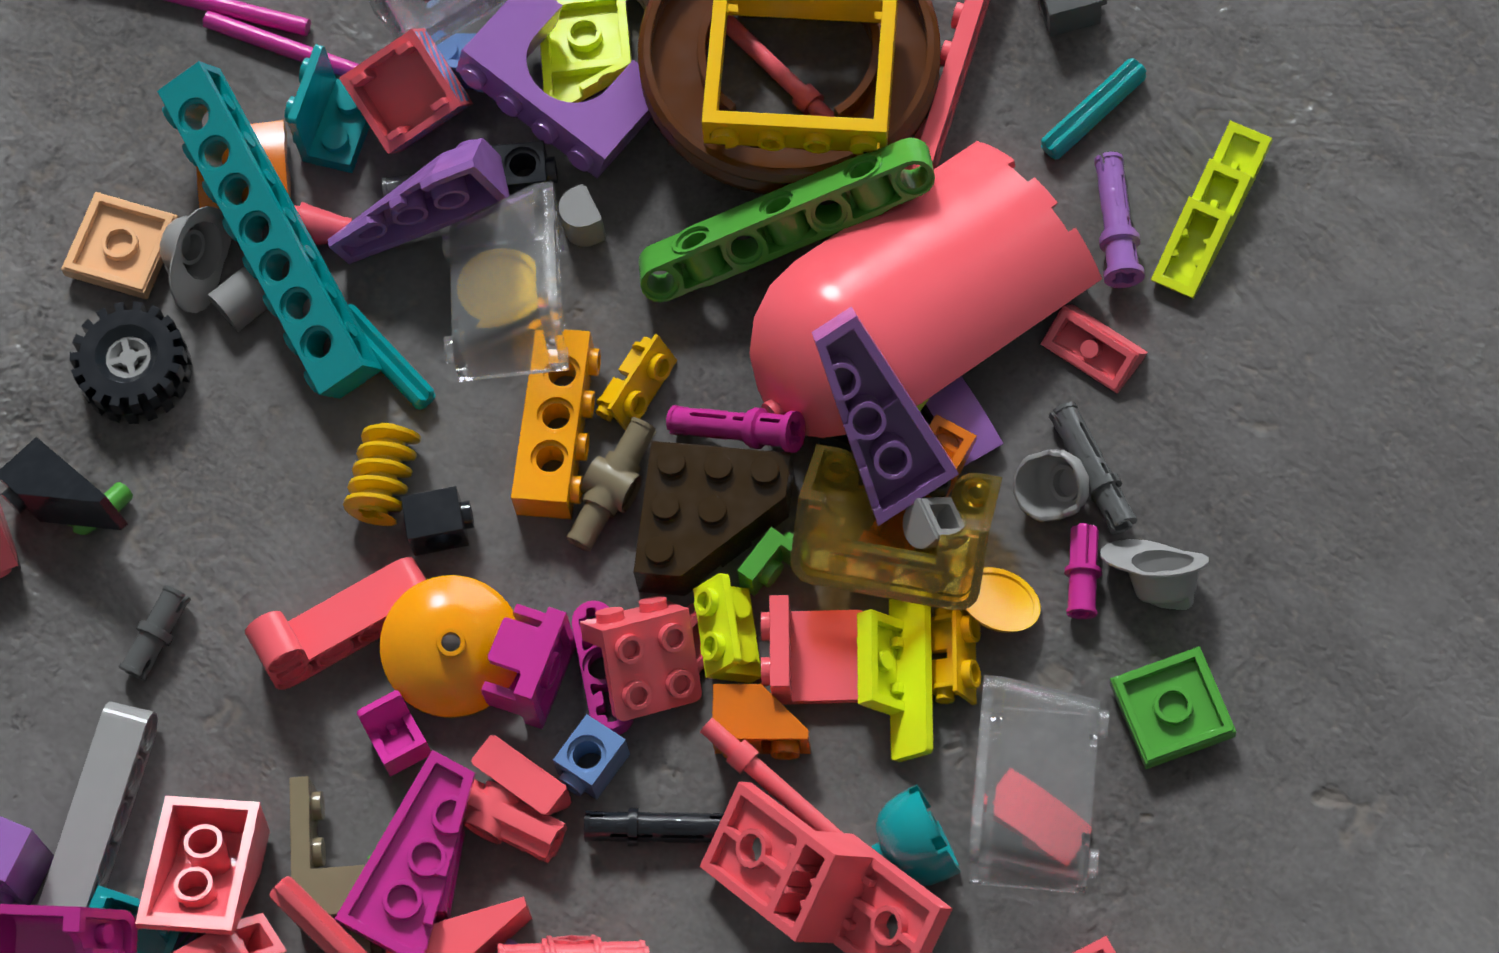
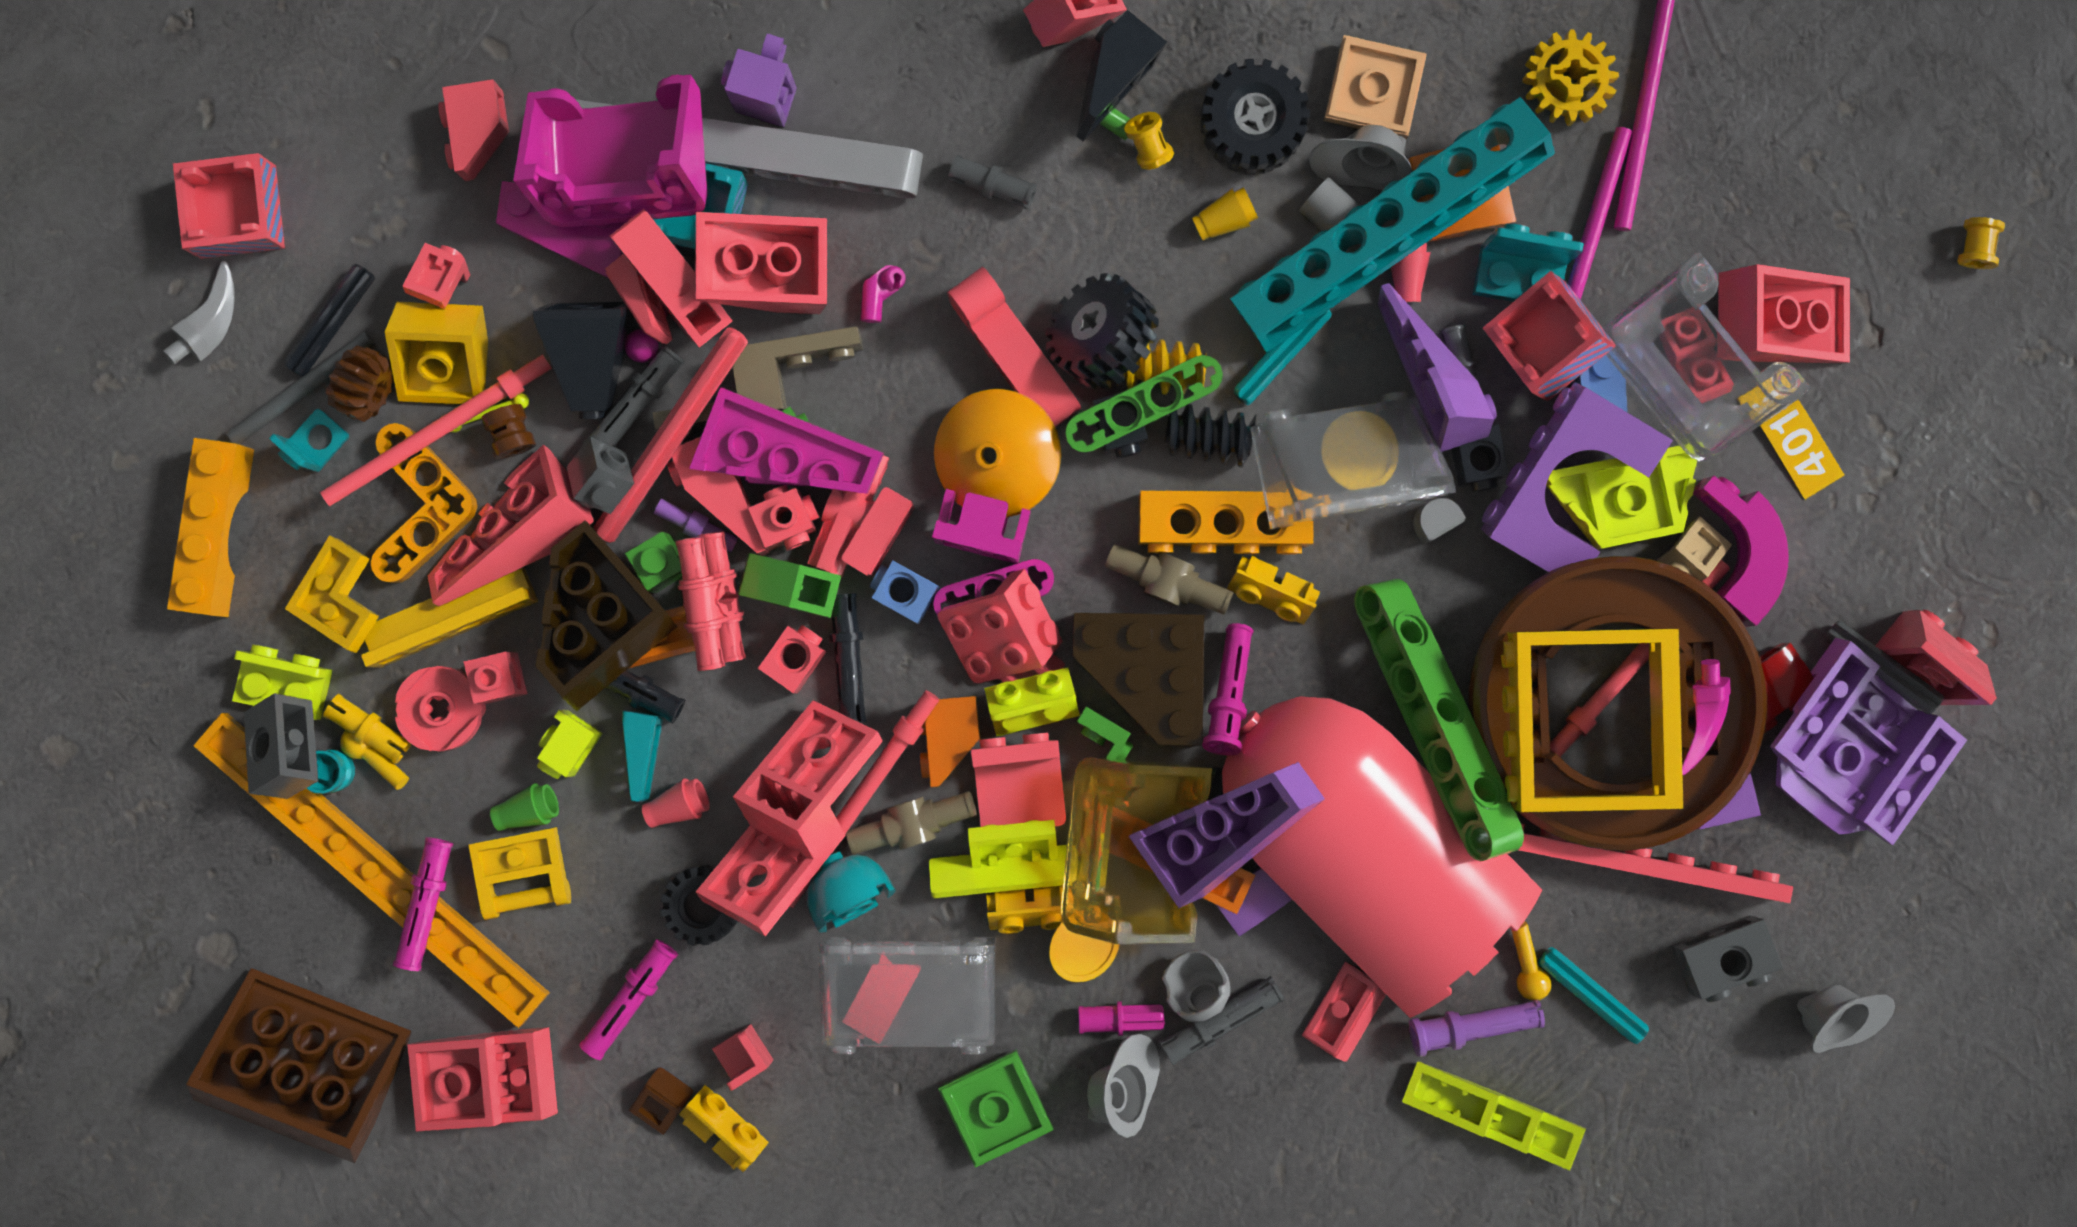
camera: 75 degrees right, 20 degrees up
dark pink bracket [357,690,431,777] -> none
light grey brick [903,497,970,549] -> none
none -> bright green slope [738,553,841,618]
none -> coral brick [748,485,820,551]
none -> coral brick [758,625,827,694]
none -> dark tan pin [846,792,977,855]
none -> dark pink arm [860,265,906,323]
none -> black wheel [1046,273,1159,389]
none -> bright green beam [1065,355,1223,453]
none -> yellow bush [1124,112,1174,170]
none -> black piece [1165,401,1257,467]
none -> yellow cone [1192,187,1258,241]
none -> yellow bar [1511,921,1552,1001]
none -> yellow gear [1522,29,1619,126]

